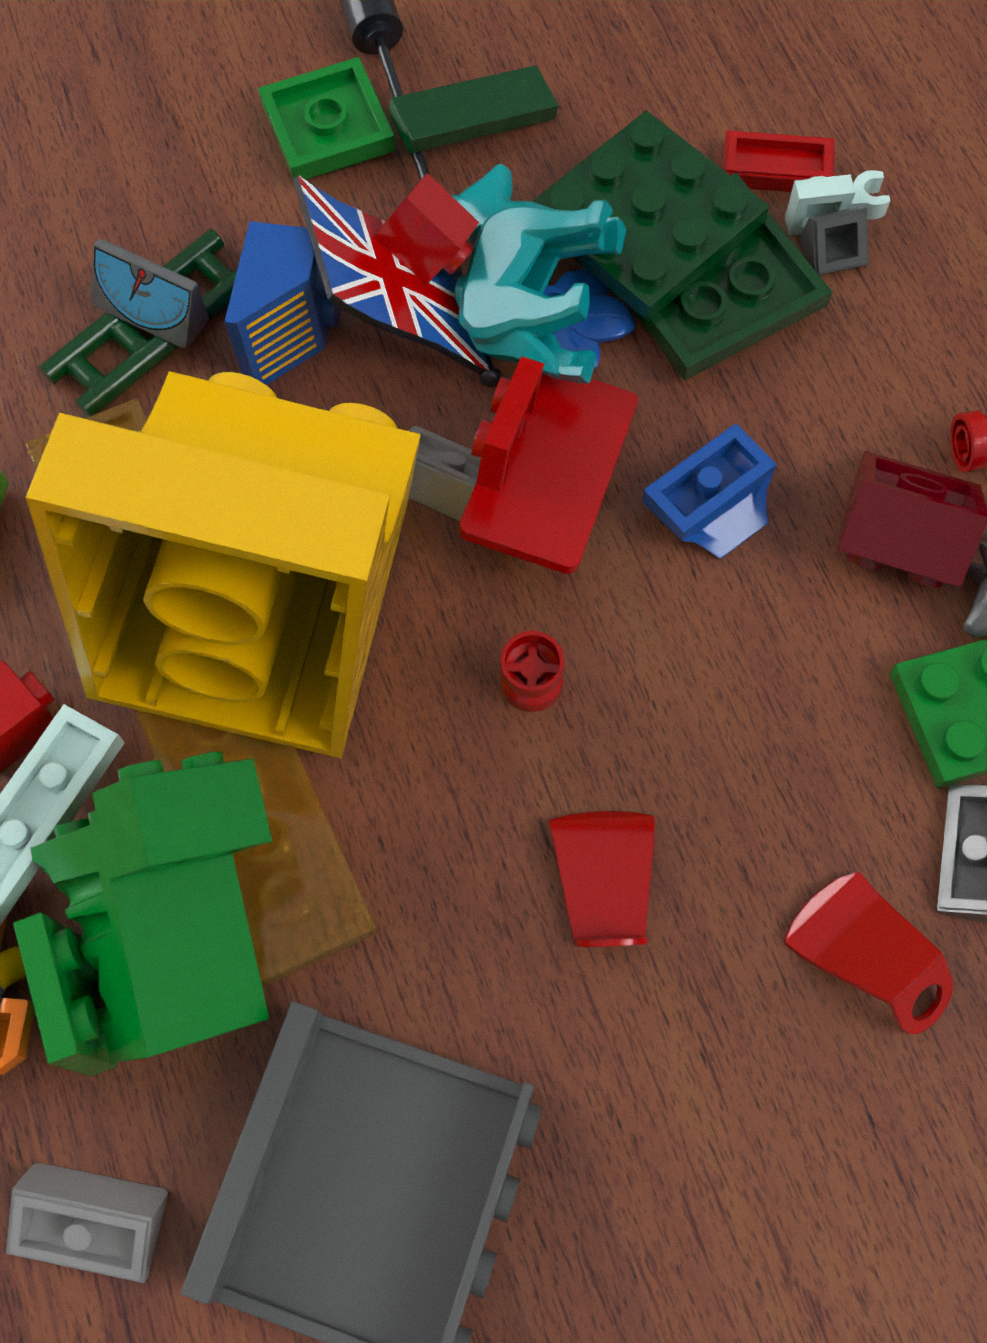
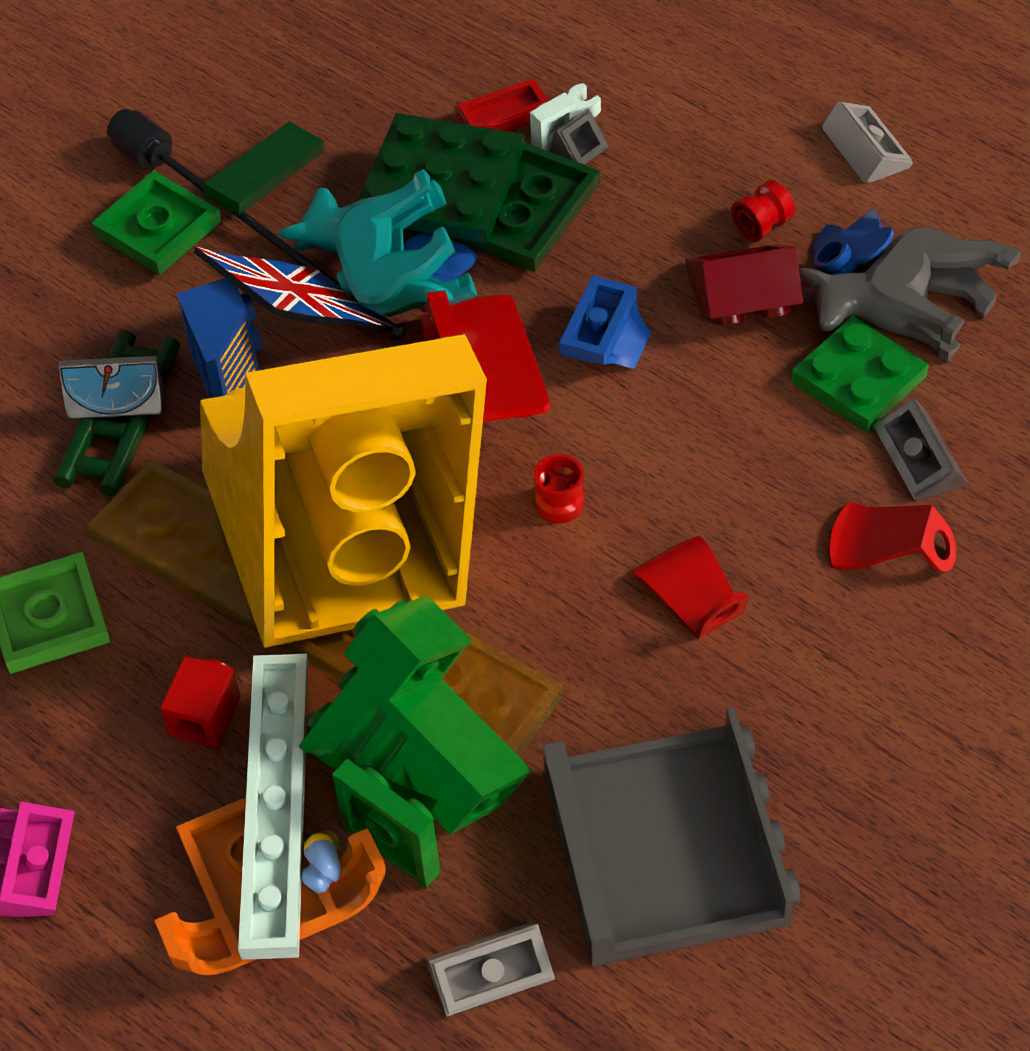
camera: 30 degrees left, 15 degrees down
red brick [374,173,479,285] -> none

